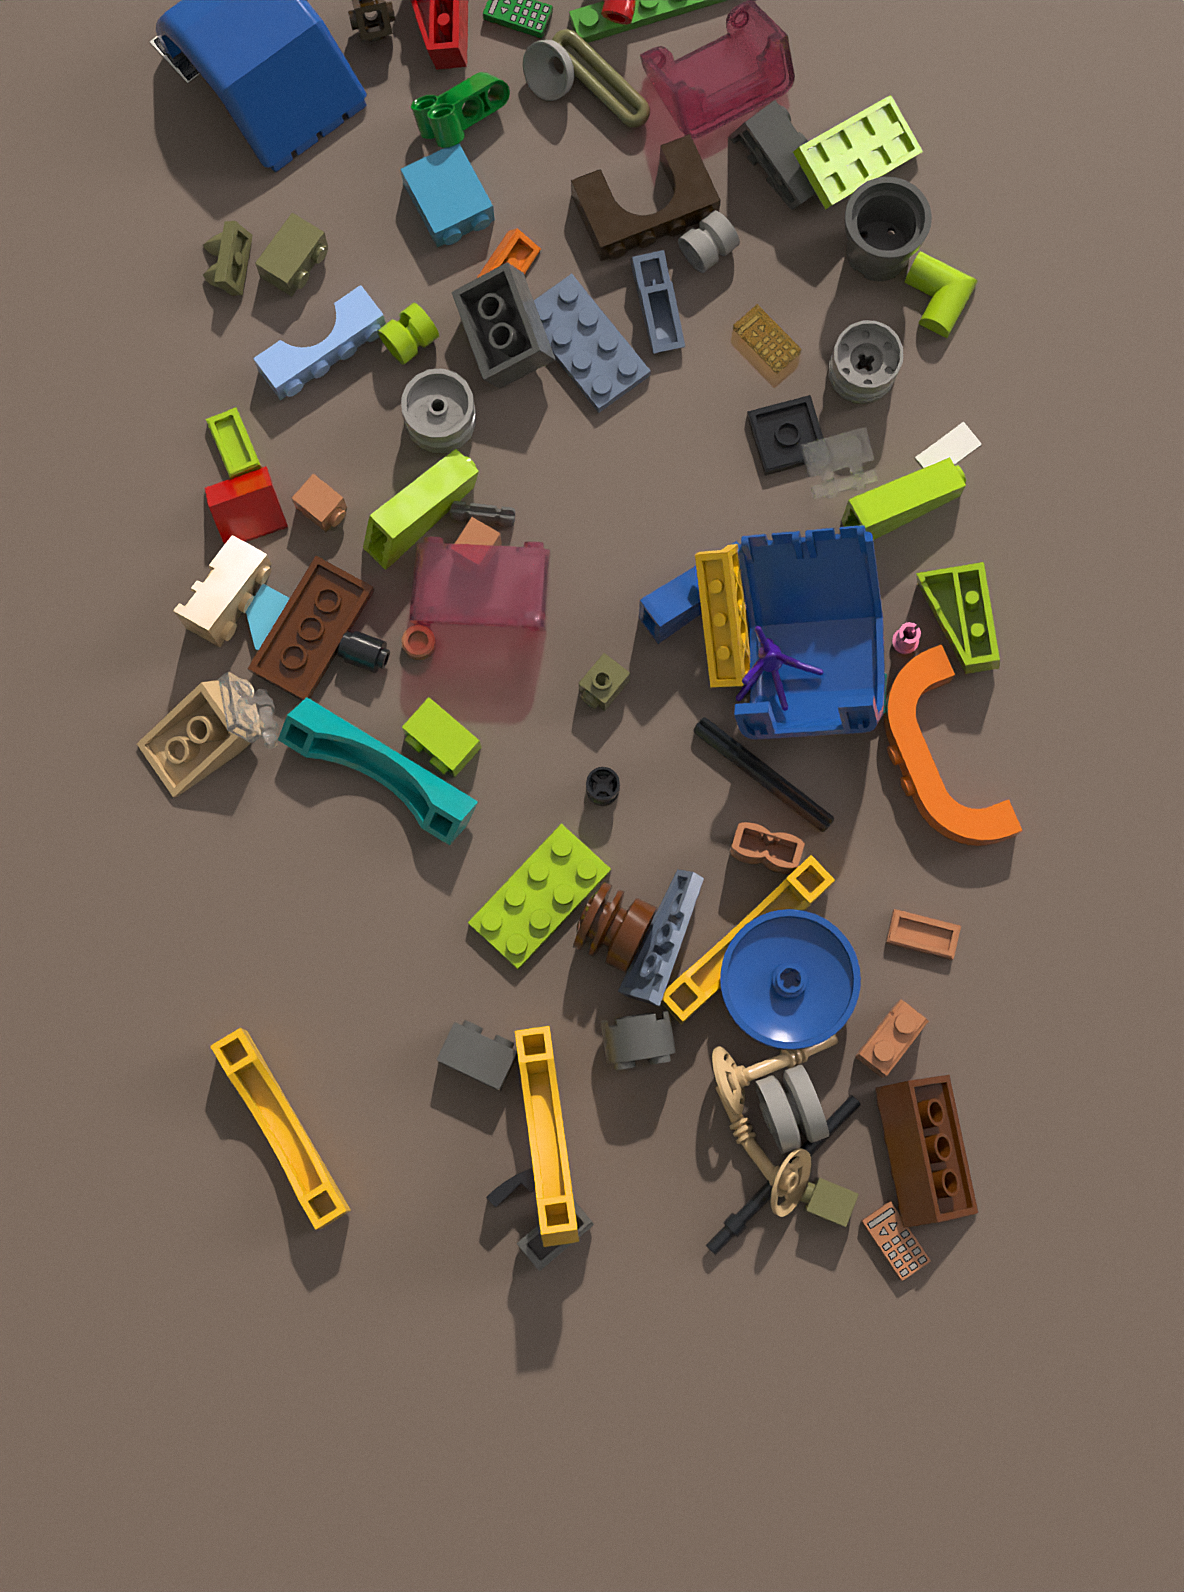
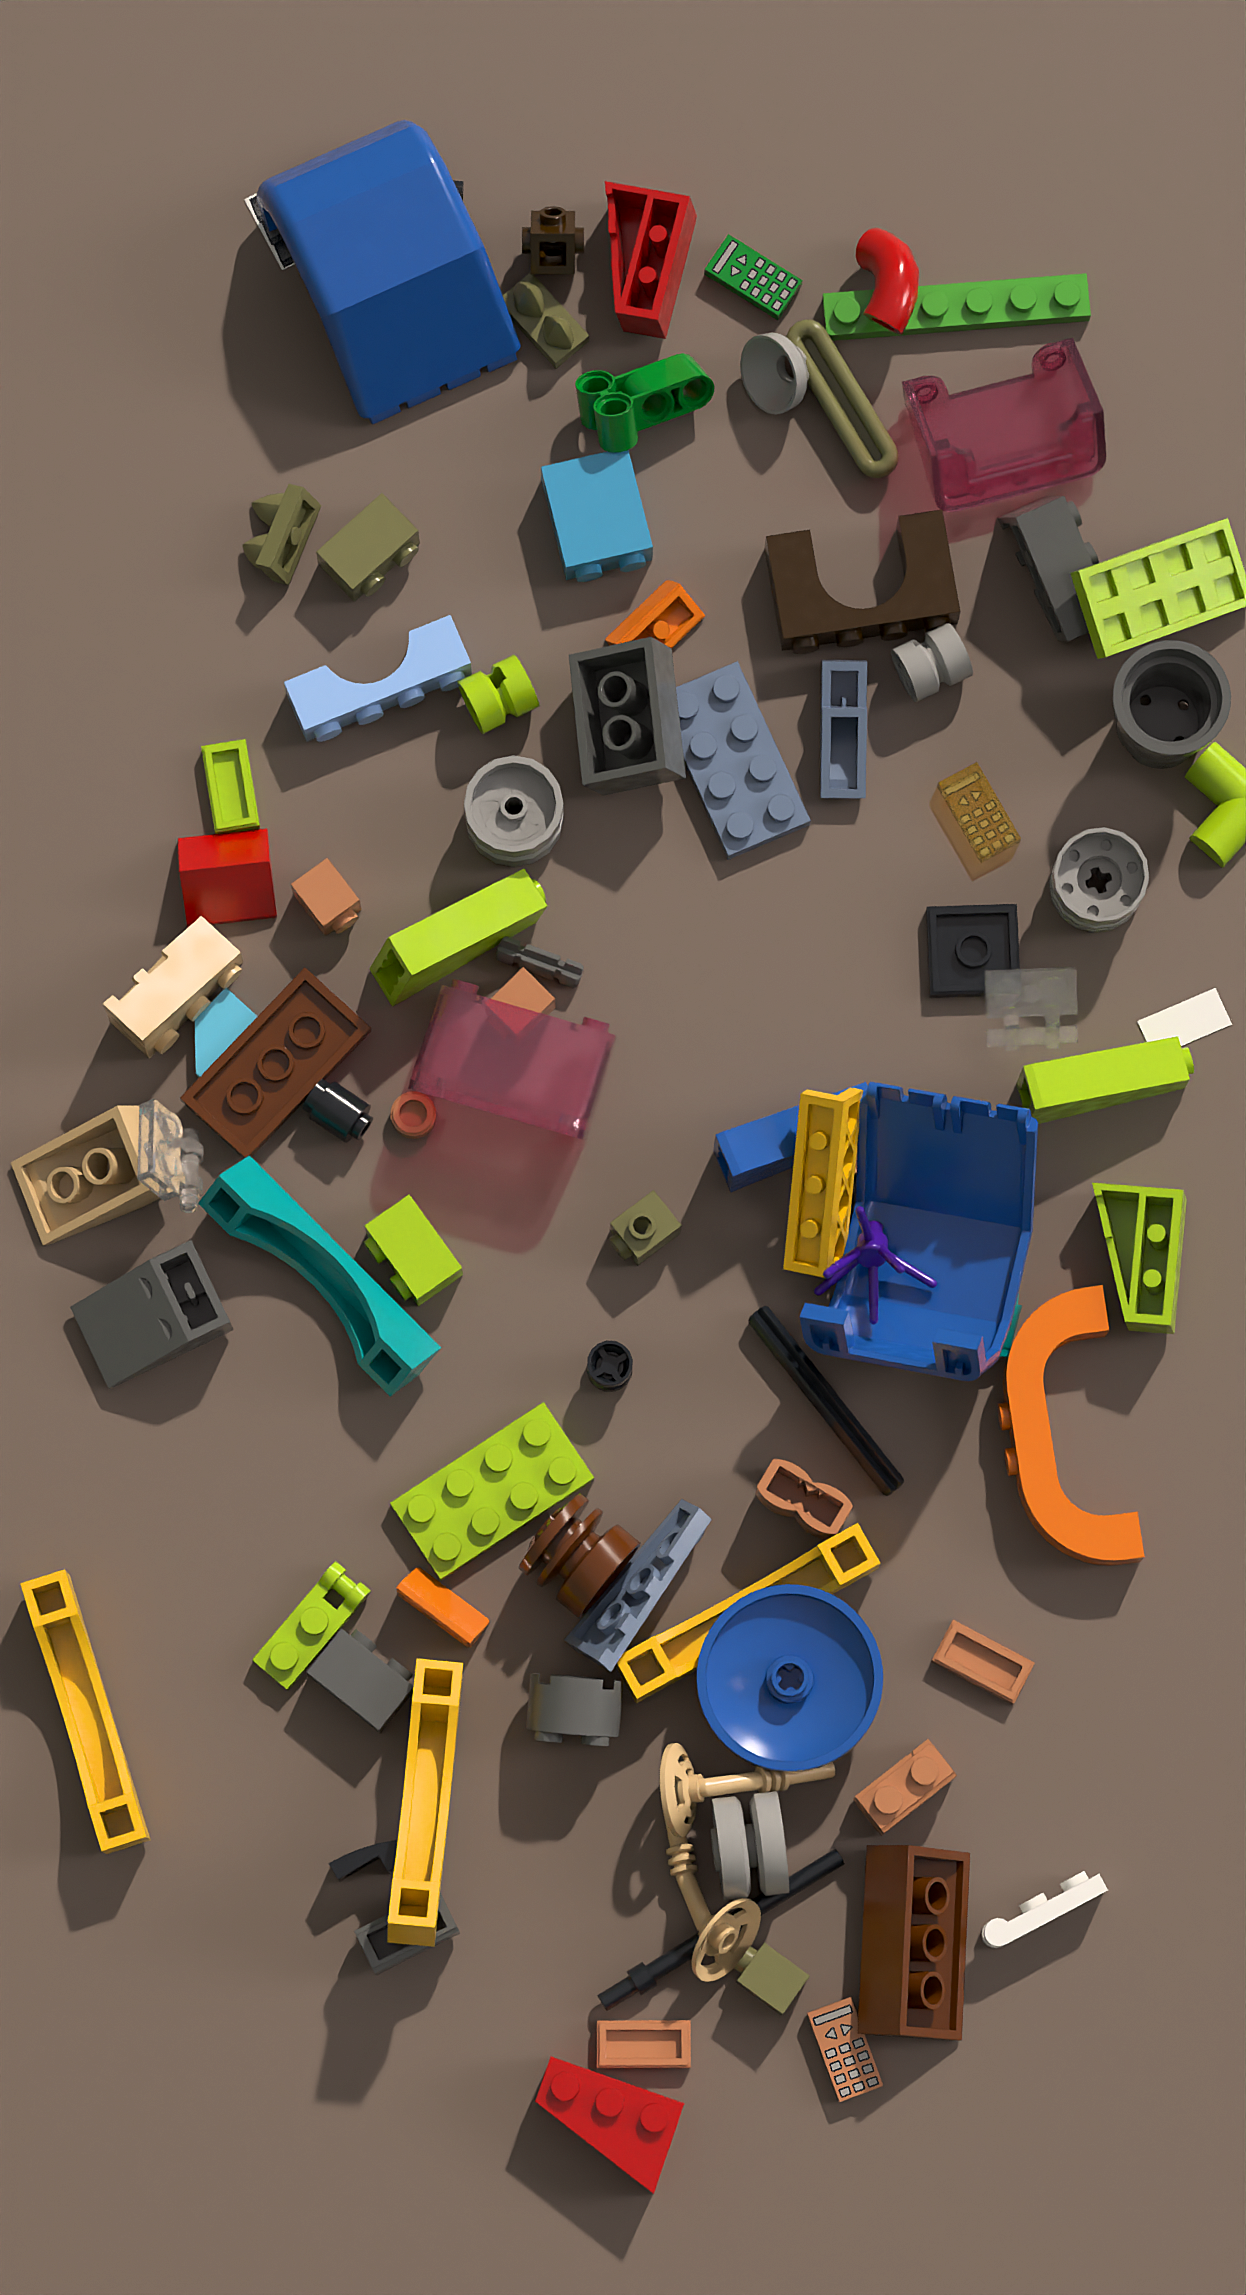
camera: 10 degrees right, 0 degrees up
bright pink pin [892,622,921,654] -> none
none -> dark grey slope [70,1240,233,1389]
none -> lime plate [252,1561,371,1691]
none -> orange slope [396,1567,489,1648]
none -> olive tile [503,272,589,369]
none -> red wedge [535,2057,684,2194]
none -> nougat tile [597,2020,691,2068]
none -> white plate [981,1871,1108,1948]

